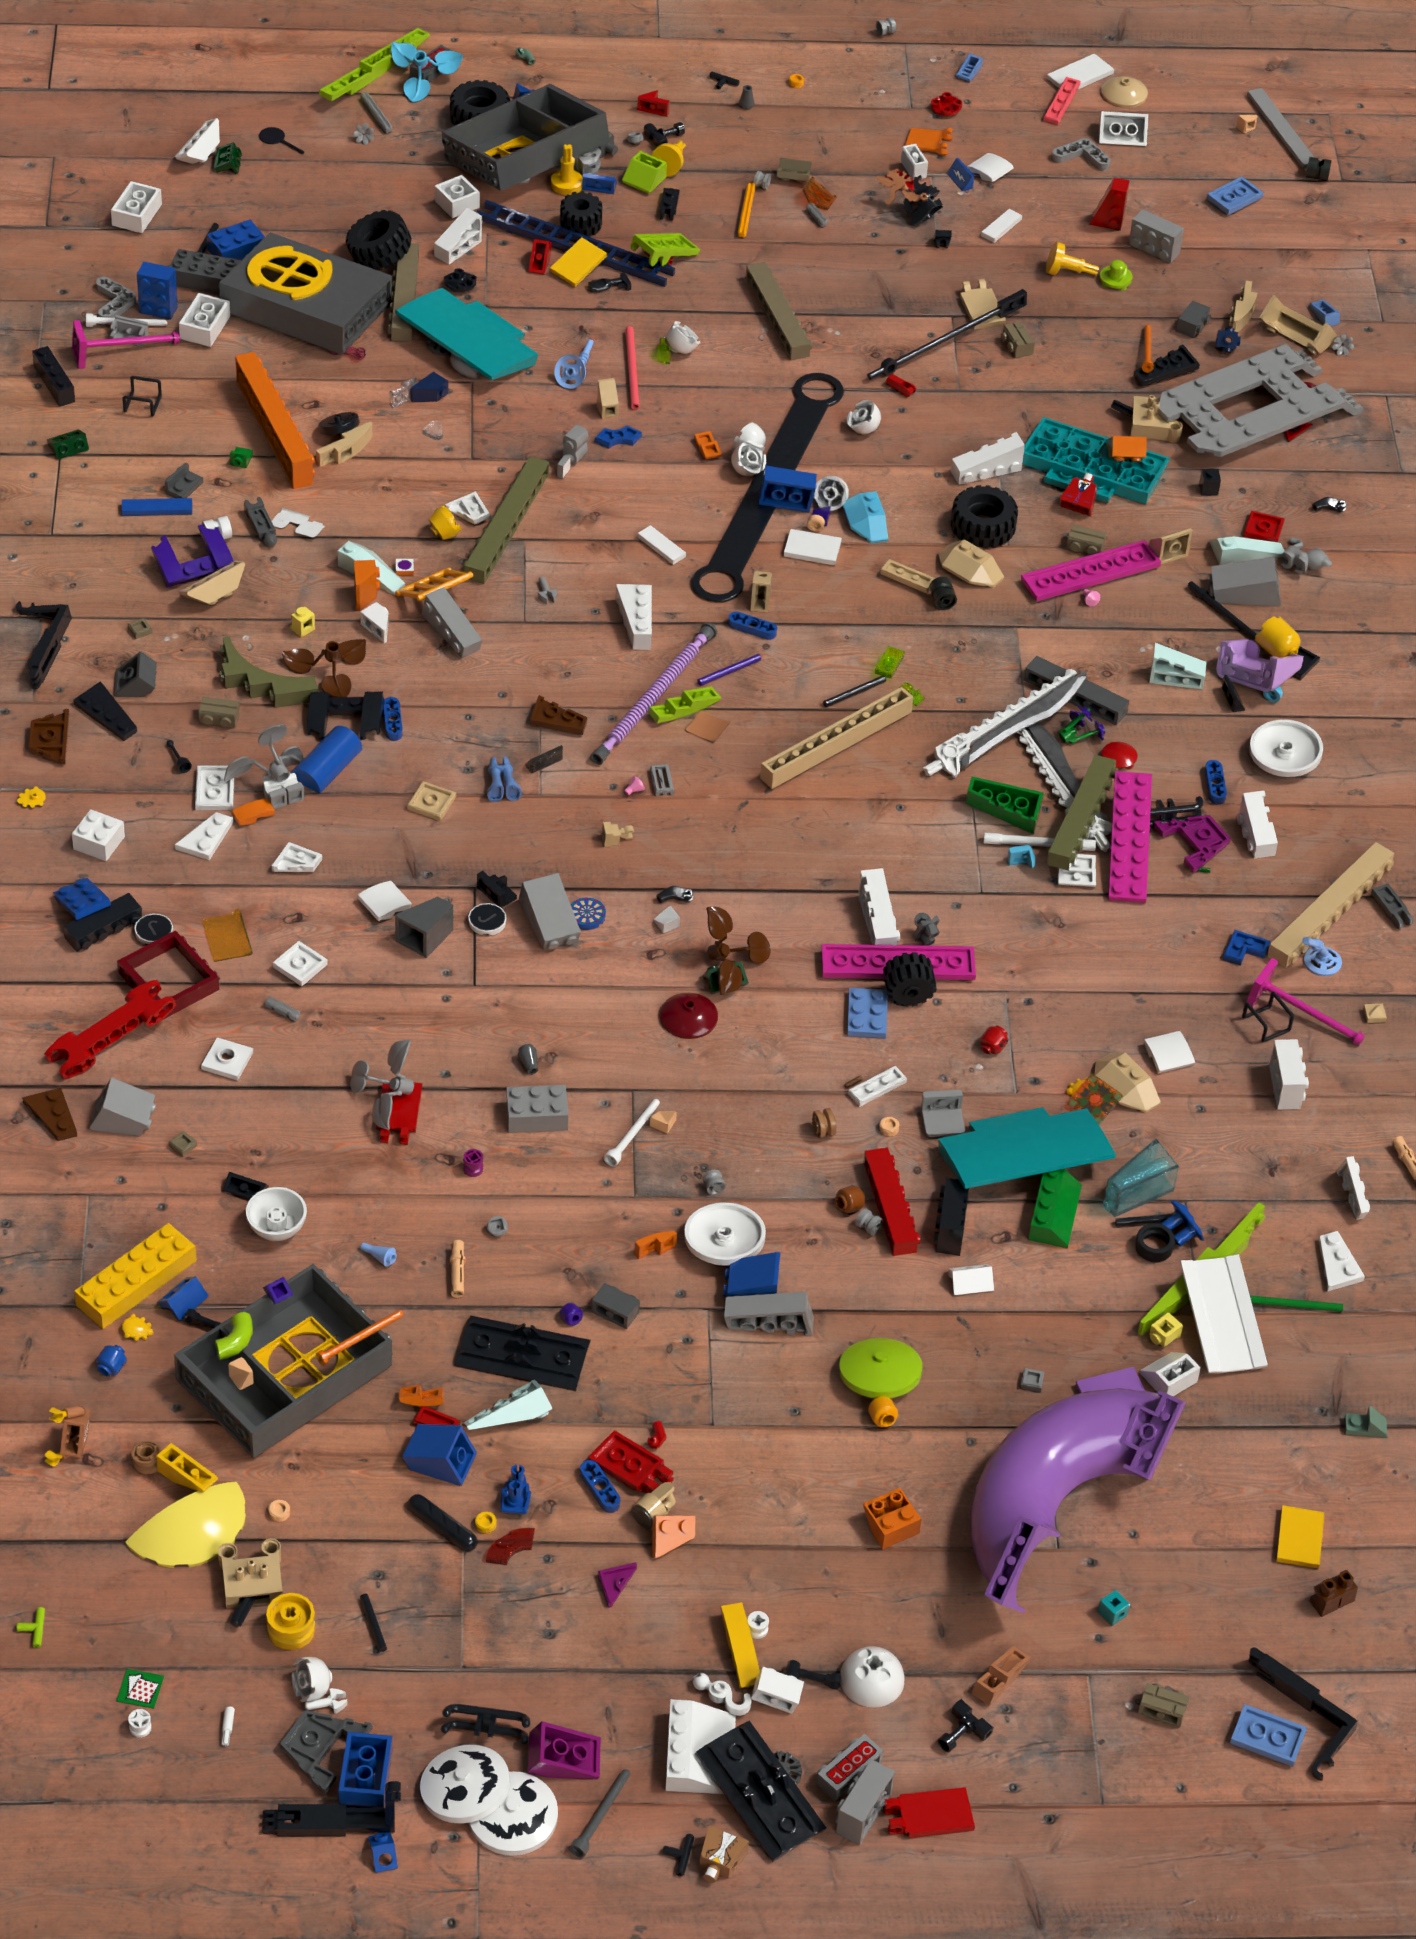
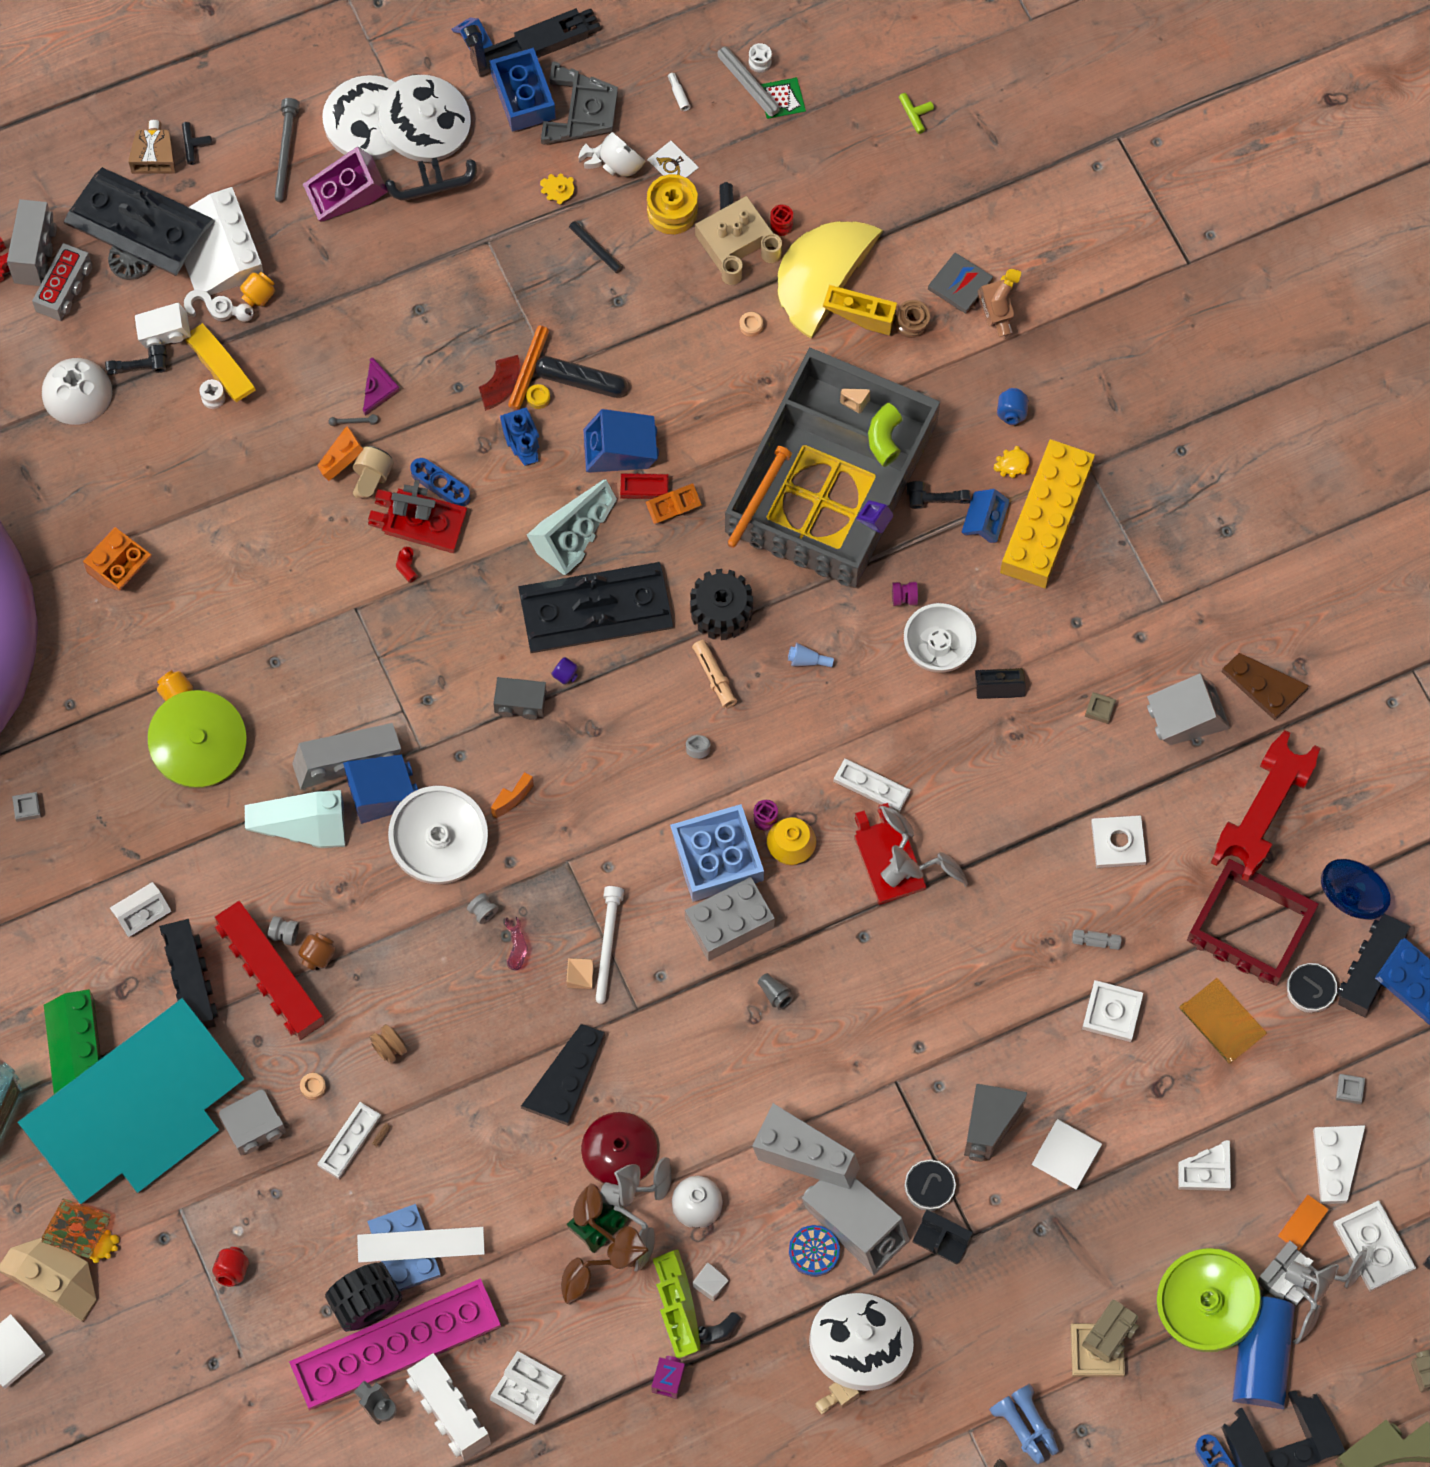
camera: 160 degrees right, 20 degrees up
none -> light orange head [240,271,275,307]
none -> light aqua wedge [244,790,345,848]
none -> dark grey hinge [328,414,378,426]
none -> white sticker [357,1227,484,1262]
none -> dark grey hips [391,479,436,521]
none -> white slope [490,1351,562,1425]
none -> clear pink arm [505,917,528,971]
none -> orange axle [508,325,549,410]
none -> black wing [521,1024,605,1126]
none -> yellow piece [540,173,574,205]
none -> light grey plant [600,1157,672,1272]
none -> white sticker [647,141,699,178]
none -> magenta brick [651,1356,685,1399]
none -> lime slope [653,1249,700,1358]
none -> light blue slope [670,804,764,902]
none -> white cylinder [672,1176,723,1228]
none -> black wheel [690,569,753,640]
none -> light grey axle [717,46,779,117]
none -> light grey wedge [752,1103,860,1189]
none -> yellow cone [767,817,816,865]
none -> red wheel [770,204,793,236]
none -> white dish [809,1293,914,1391]
none -> white tile [833,759,911,813]
none -> magenta wheel [892,582,918,606]
none -> dark grey tile [928,253,993,314]
none -> dark tan brick [1082,1299,1139,1363]
none -> lime dish [1157,1248,1261,1352]
none -> clear blue dish [1321,859,1391,920]
none -> light grey tile [1336,1074,1365,1105]

